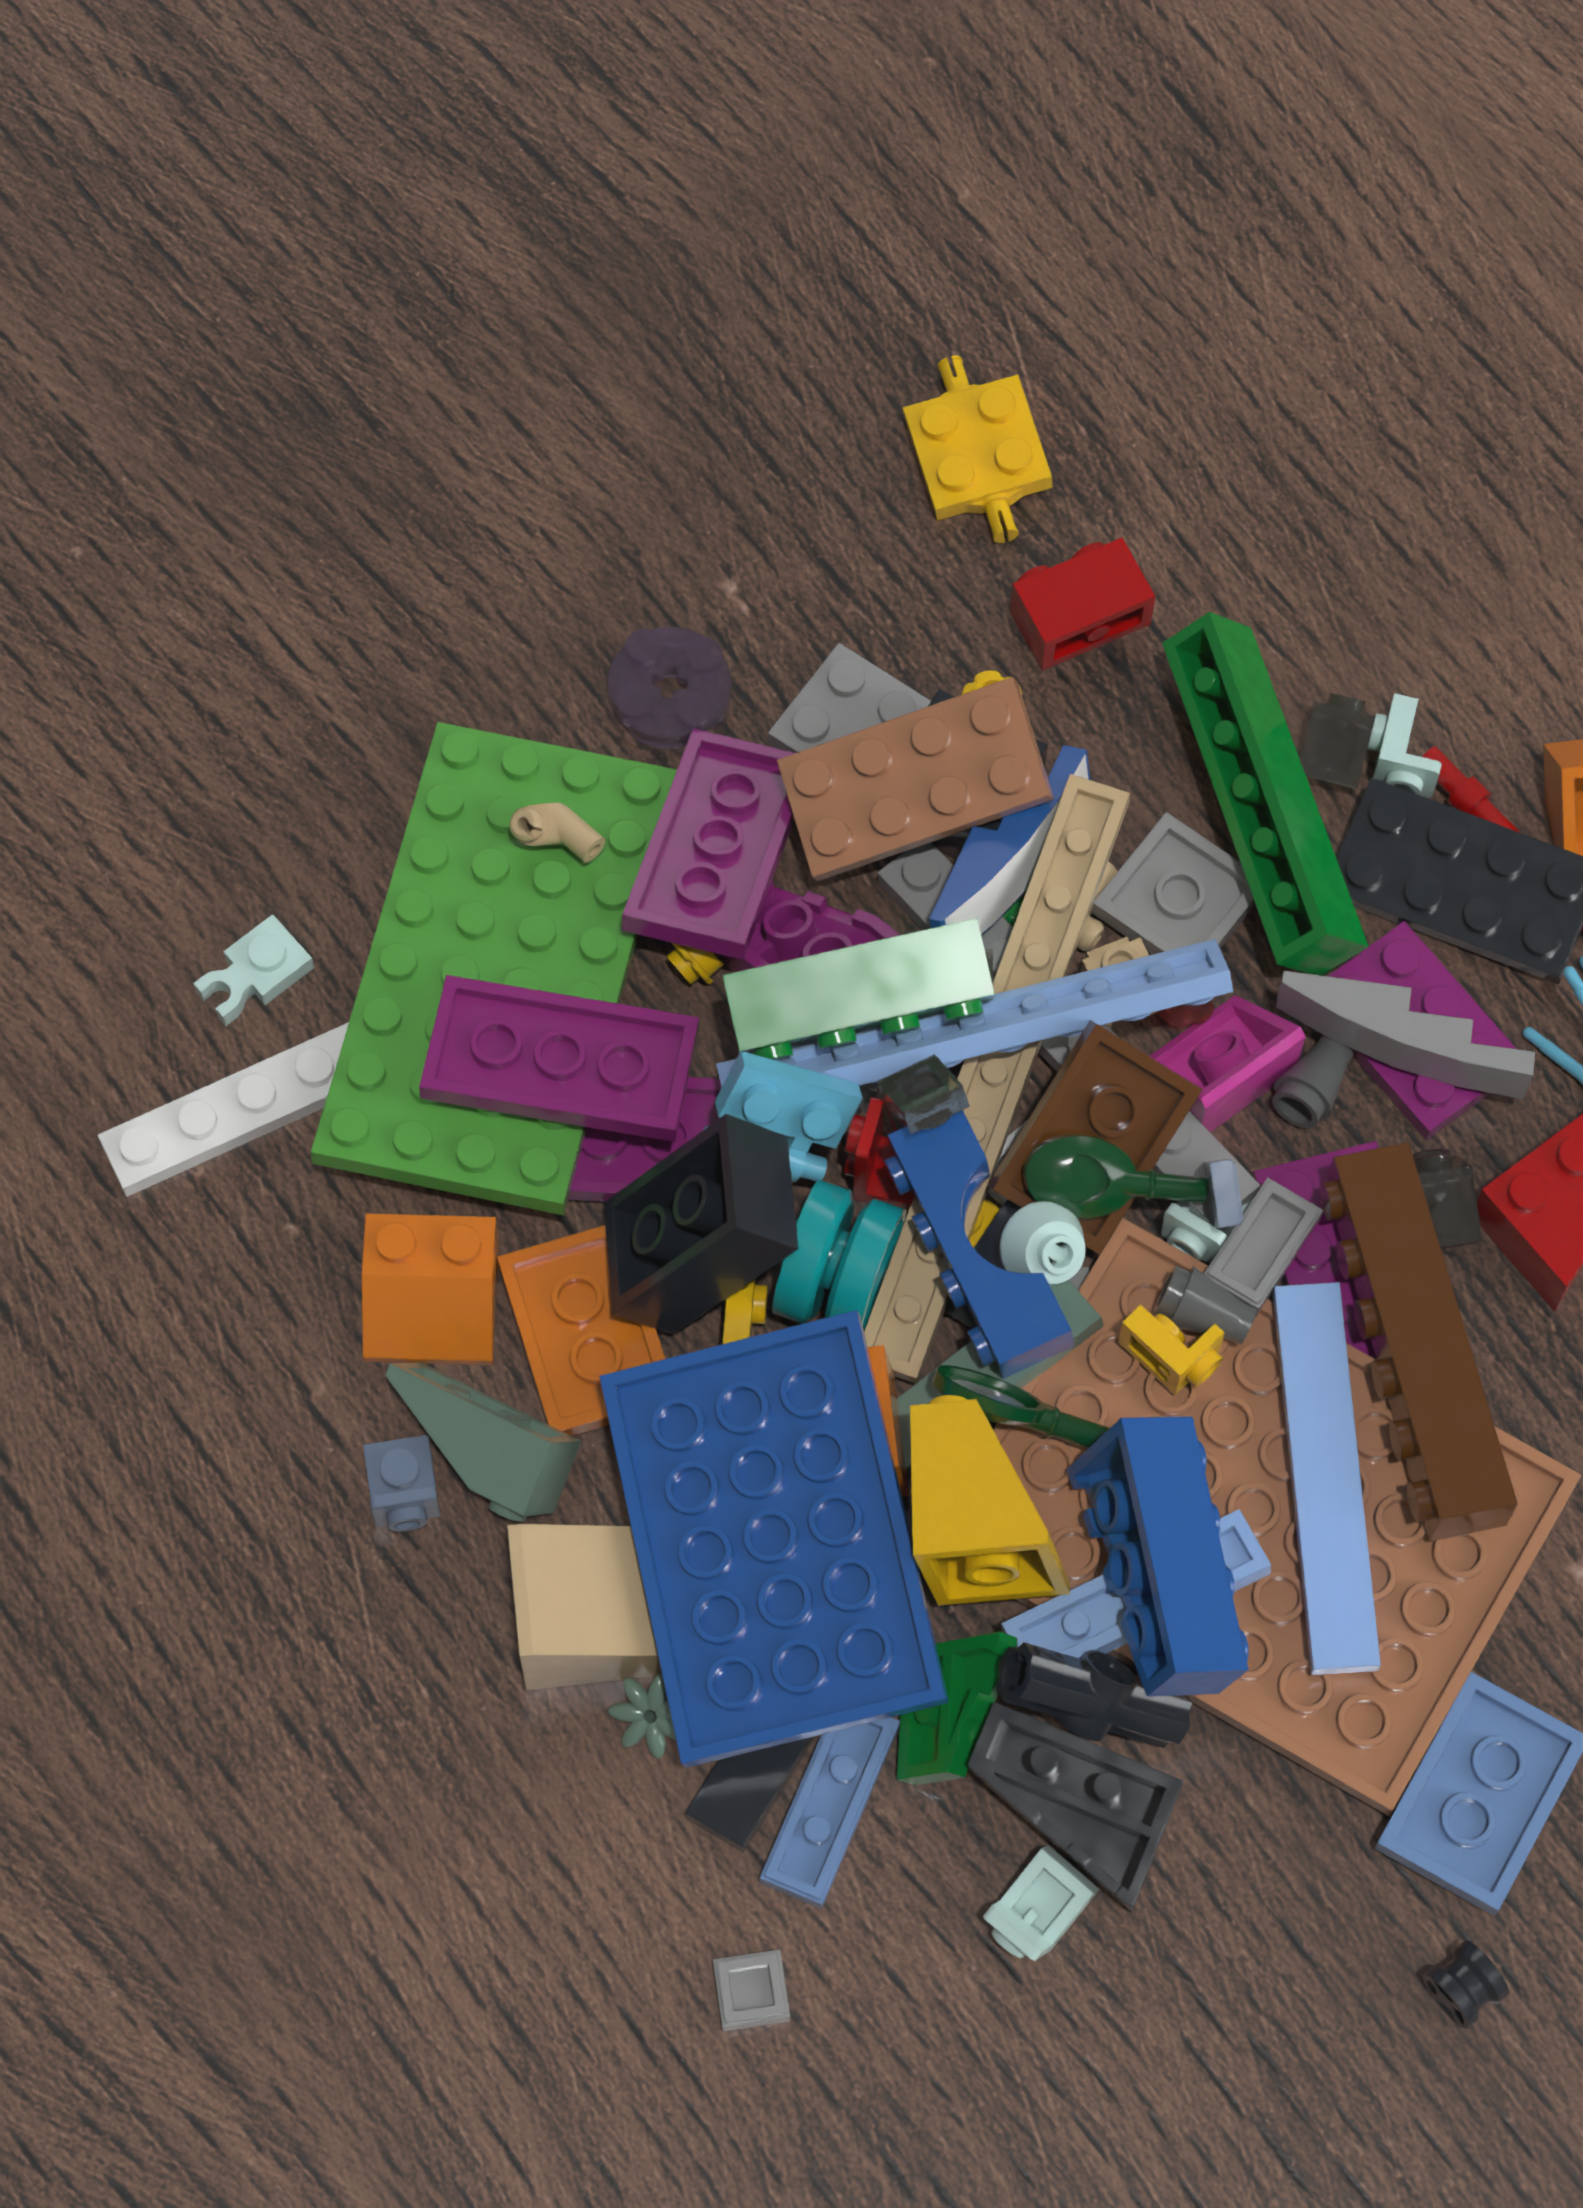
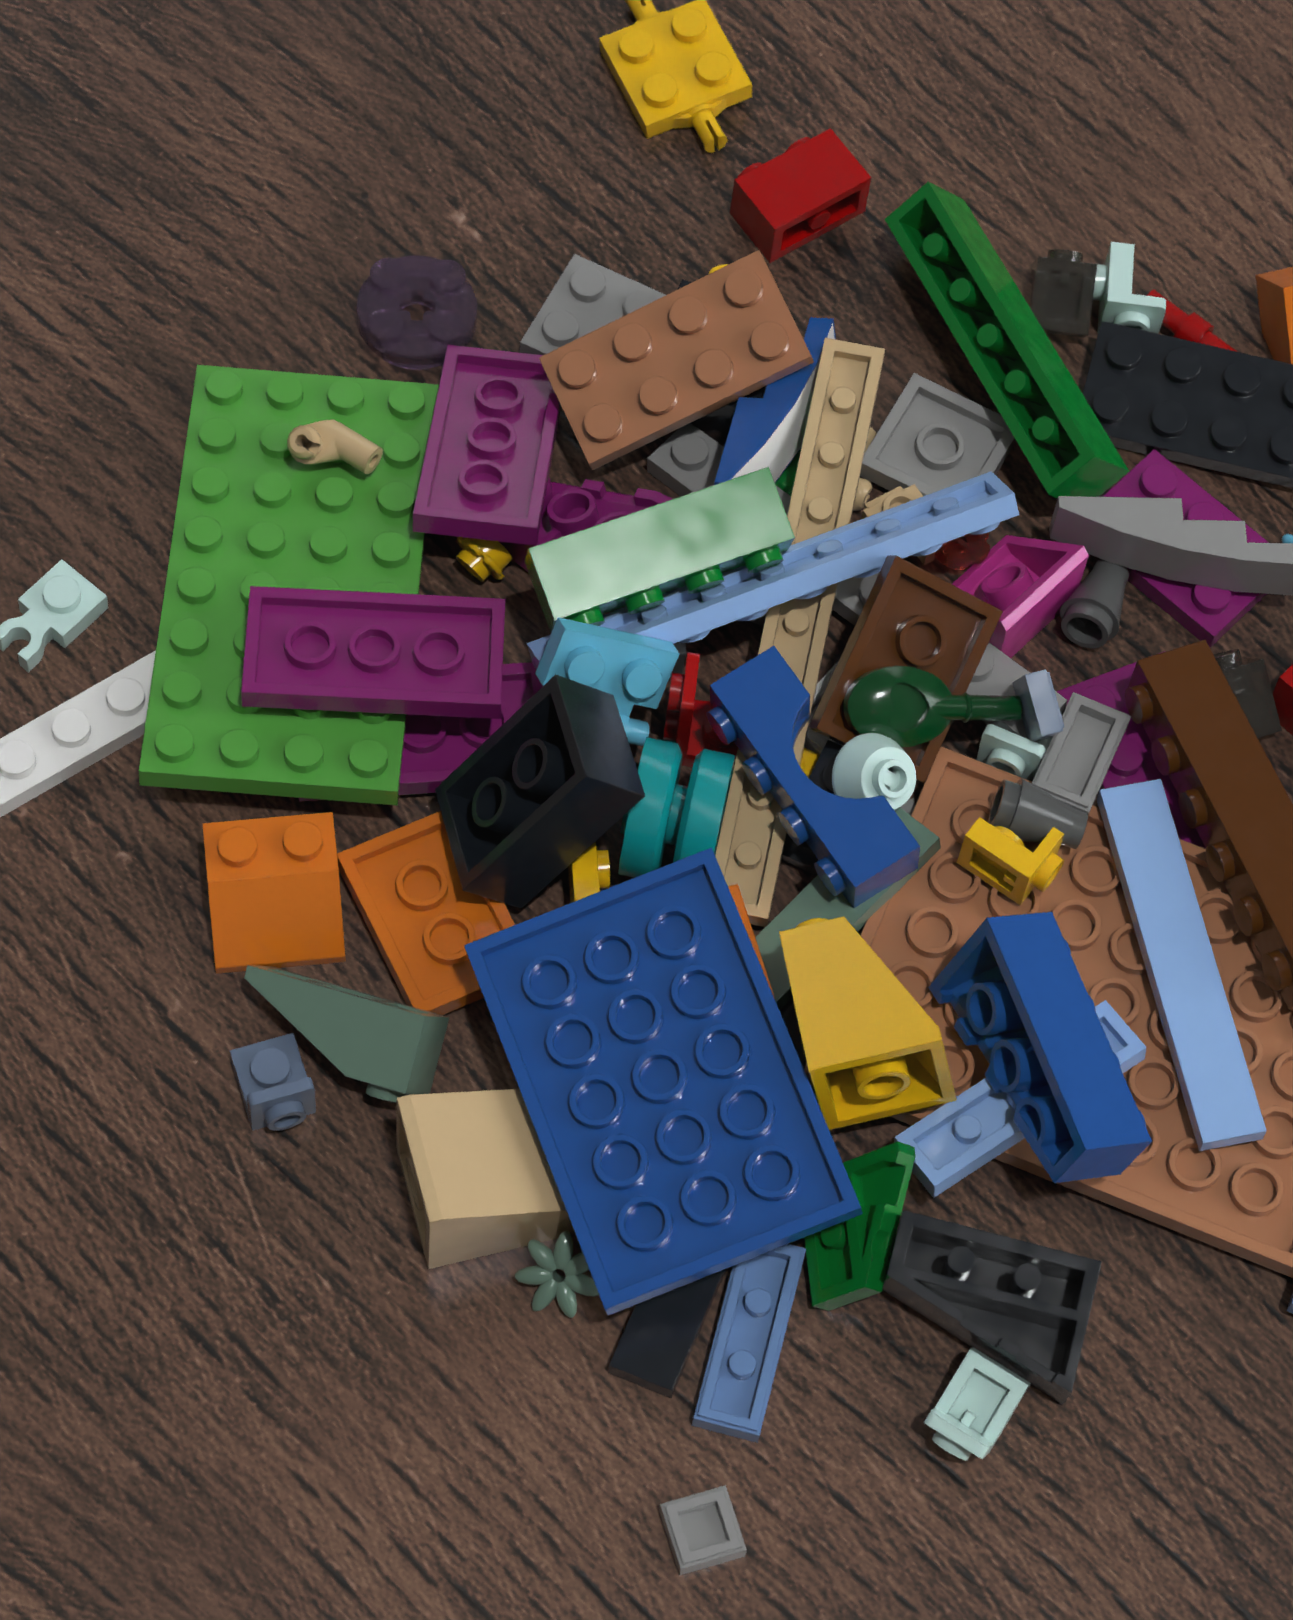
camera: 15 degrees left, 5 degrees down
clear smoke bracket [876,1054,970,1134] -> none
dark green piece [932,1365,1110,1448] -> none
black piece [996,1642,1192,1748] -> none

